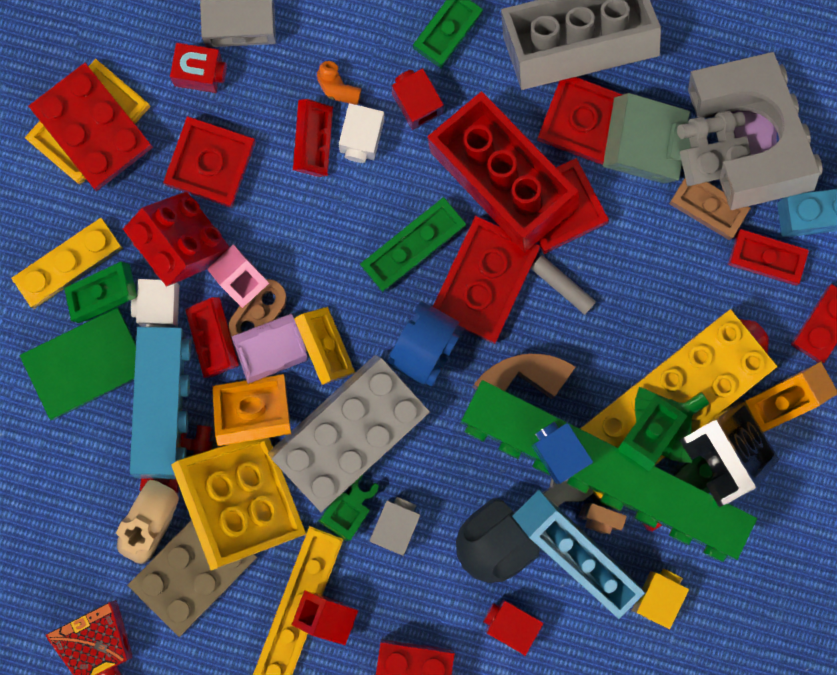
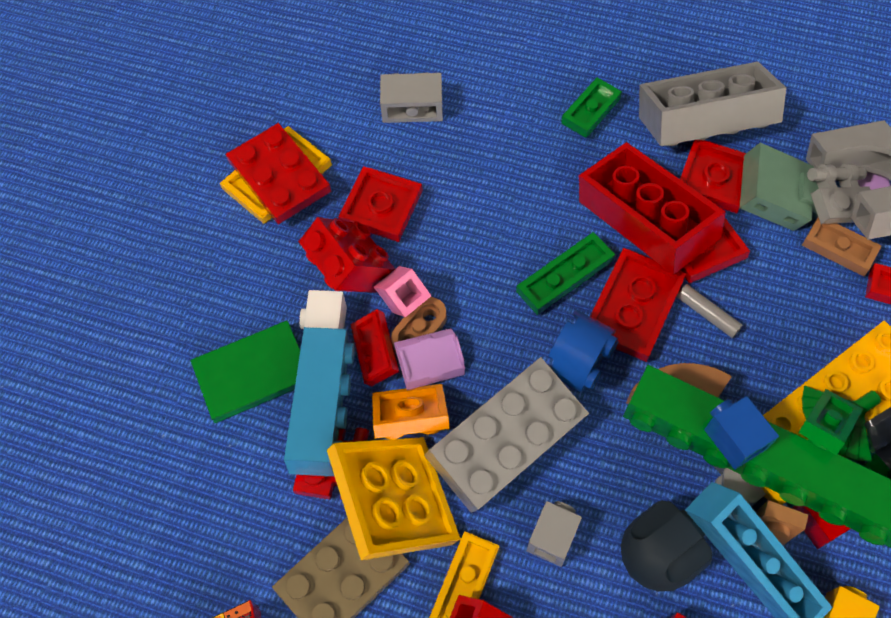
camera: 10 degrees right, 20 degrees down
yellow plate [11,218,123,309] -> none
green plate [64,261,137,323] -> none
tan piece [116,480,179,564] -> none
red brick [170,43,227,93] -> none
red plate [293,99,333,177] -> none
yellow plate [294,307,355,385] -> none
orange arm [317,61,362,105] -> none
green plate [318,474,379,542] -> none
white brick [339,103,384,163] -> none
red brick [392,68,444,130] -> none

